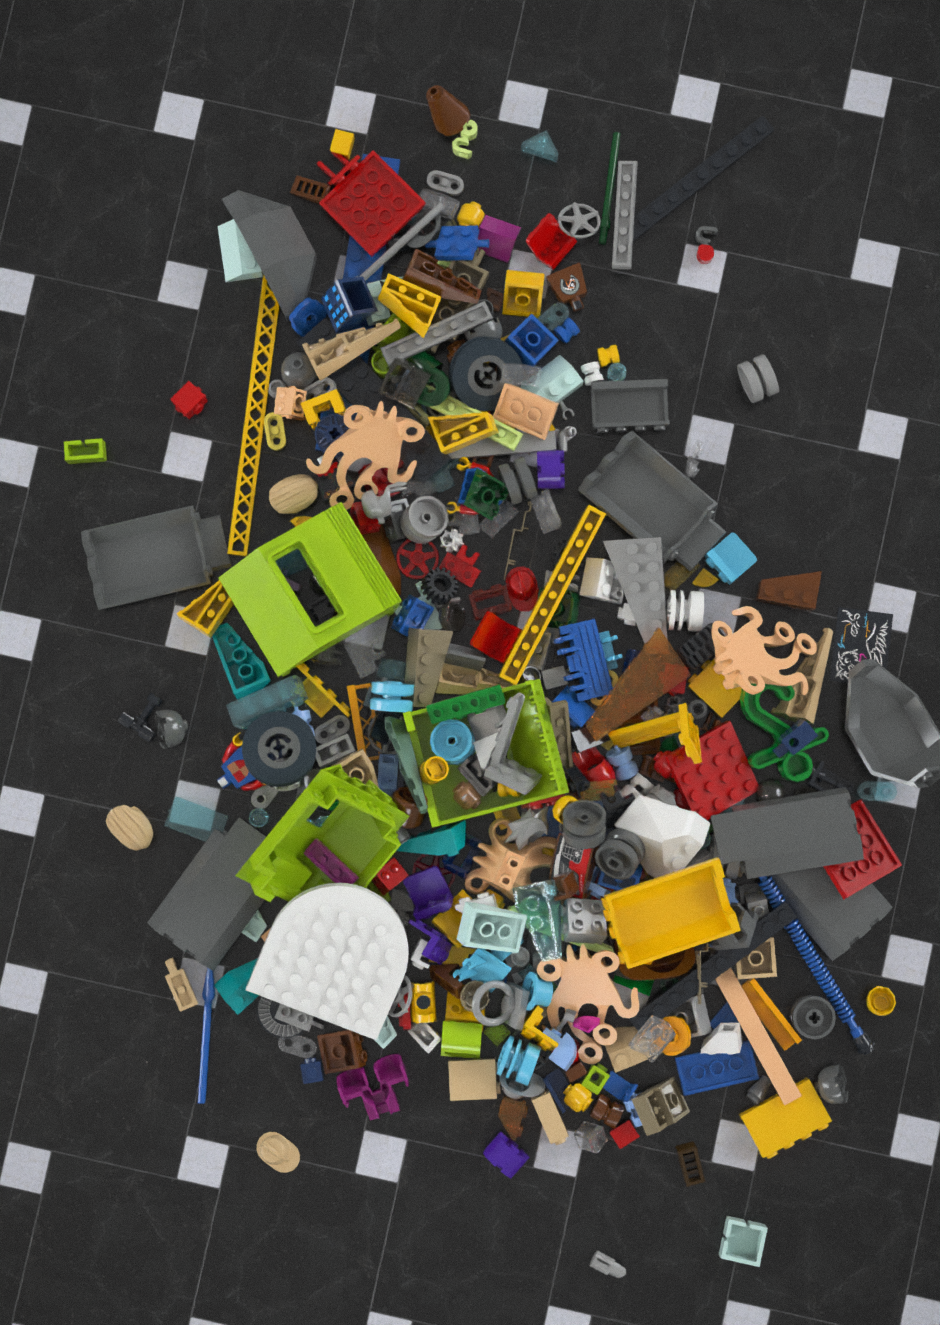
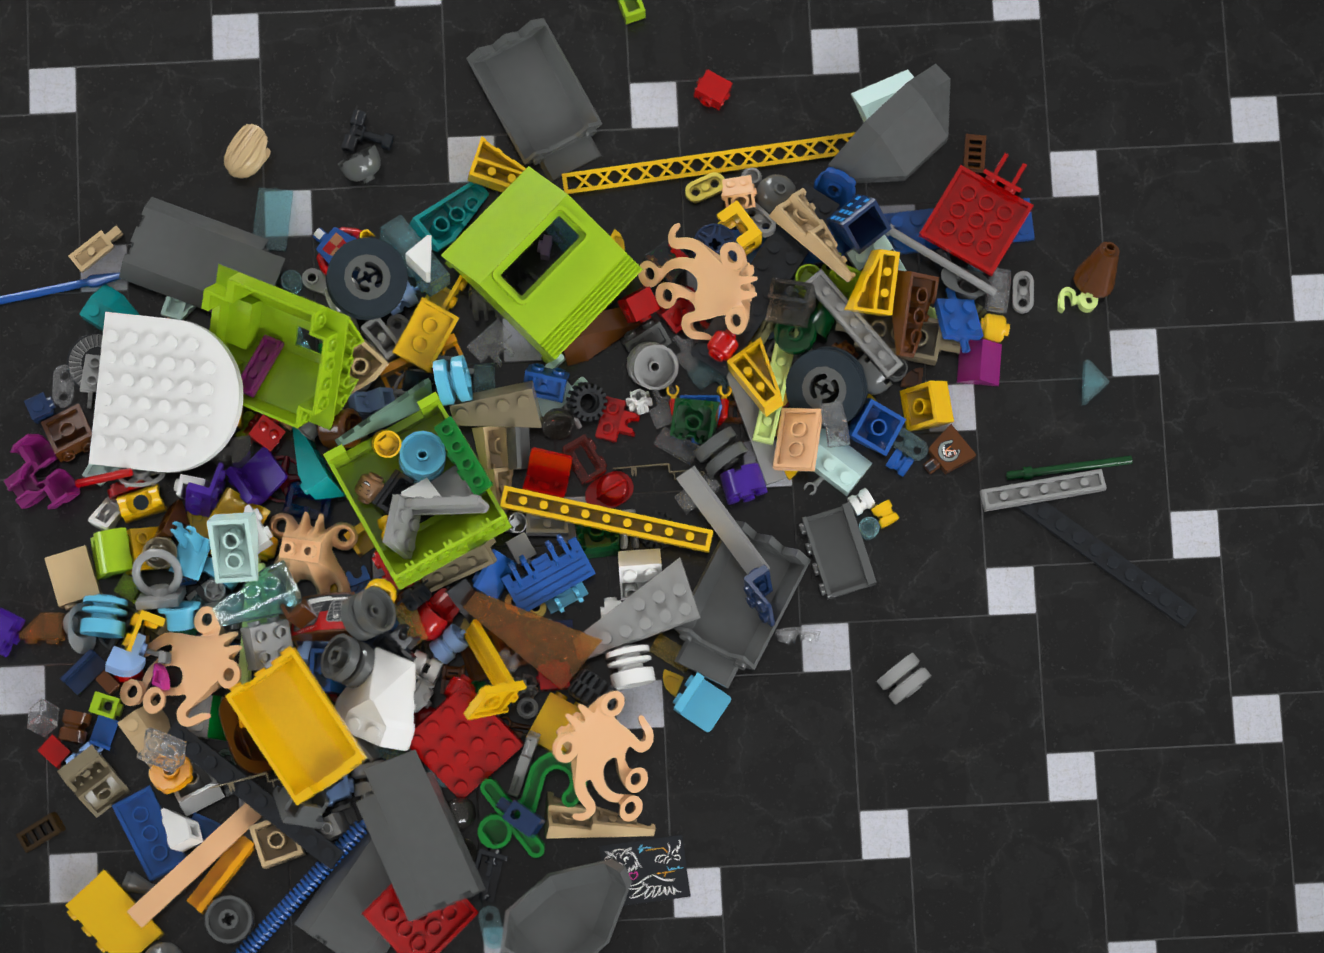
camera: 70 degrees right, 5 degrees down
tan hair [269,474,318,514] -> none
yellow panel [330,129,355,160] -> none
light grey hair [361,482,407,524] -> none
red wheel [396,539,439,580] -> none
light grey hair [504,806,549,850] -> none
red bracket [526,213,577,270] -> none
tan brick [531,1089,569,1145] -> none
light grey arm [557,426,577,452] -> none
light grey wheel [558,202,601,238] -> none
yellow head [563,1083,593,1112] -> none
leg [695,226,718,264] -> none
reddish brown wedge [756,571,822,611] -> none
none -> red bar [75,468,133,488]
none -> yellow tile [392,297,459,373]
none -> white slope [405,235,432,283]
none -> light grey piece [508,731,541,798]
none -> light grey tile [676,466,770,575]
none -> red head [707,329,738,362]
none -> dark blue bracket [743,564,775,627]

